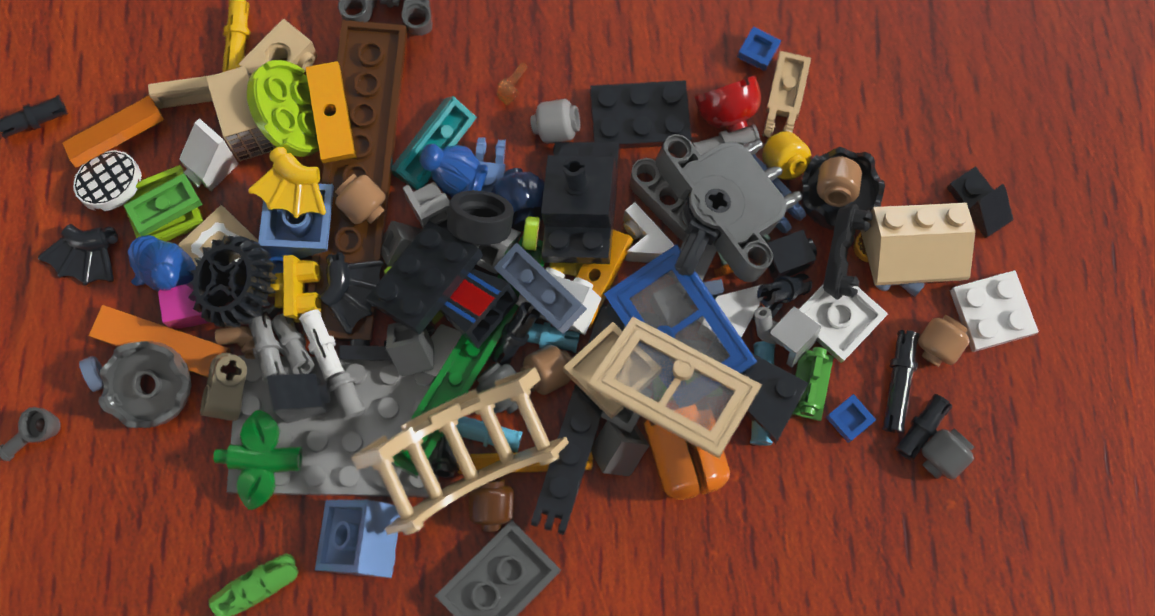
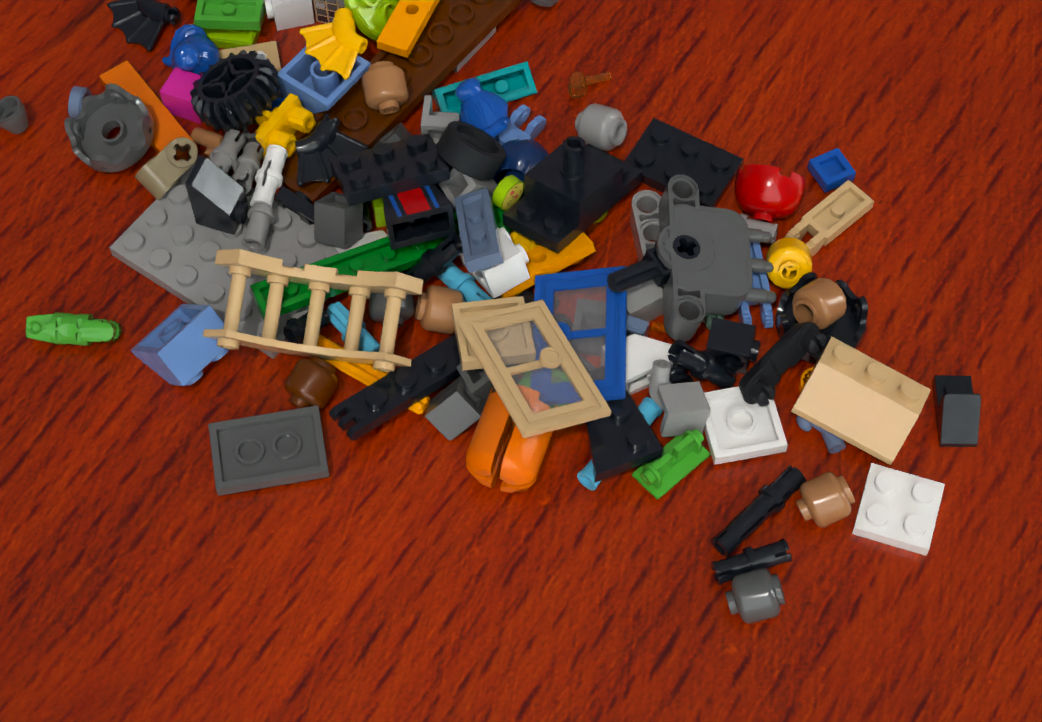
camera: 40 degrees right, 15 degrees down
green plant [214,410,303,510] -> none
white slope [623,202,674,263] -> none
blue plate [826,394,876,443] -> none

